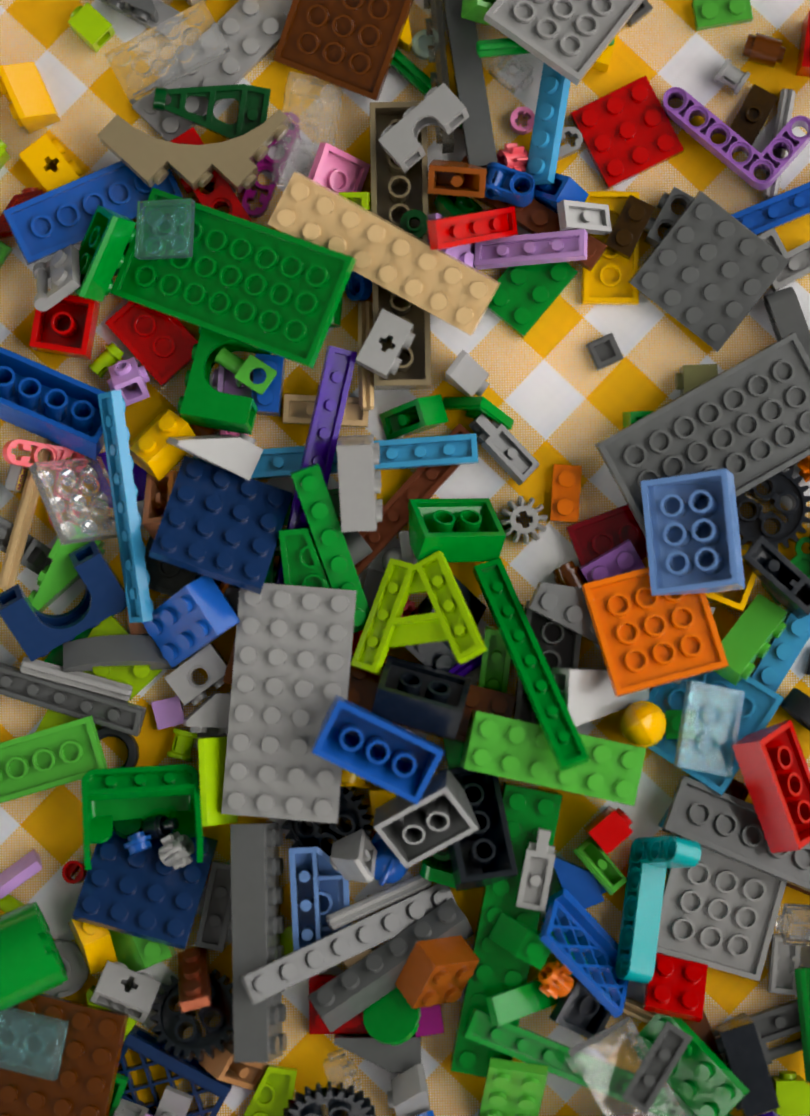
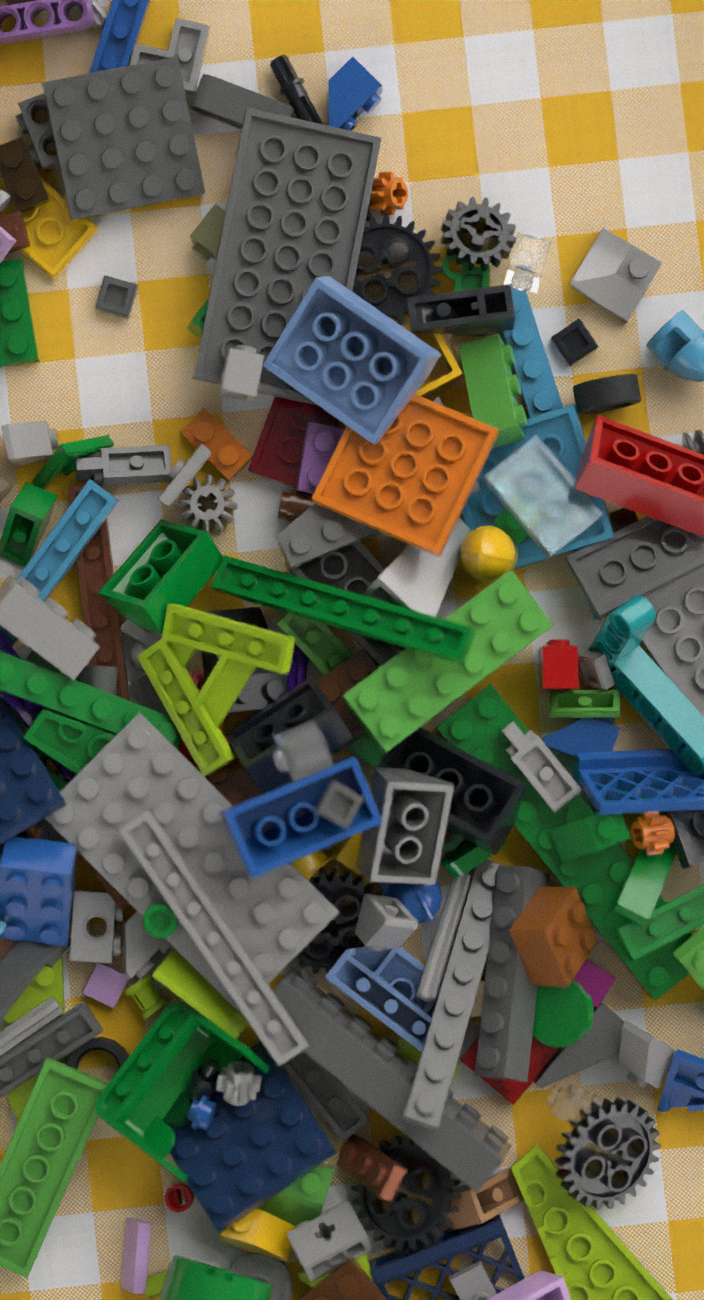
camera: 50 degrees left, 0 degrees up
none -> light grey plate [119,810,309,1066]
none -> green tile [143,902,179,939]
none -> light grey plate [157,444,212,506]
none -> light grey brick [218,345,264,402]
none -> clear brick [273,721,333,782]
none -> dark grey tile [314,780,364,829]
none -> light grey tile [578,649,615,690]

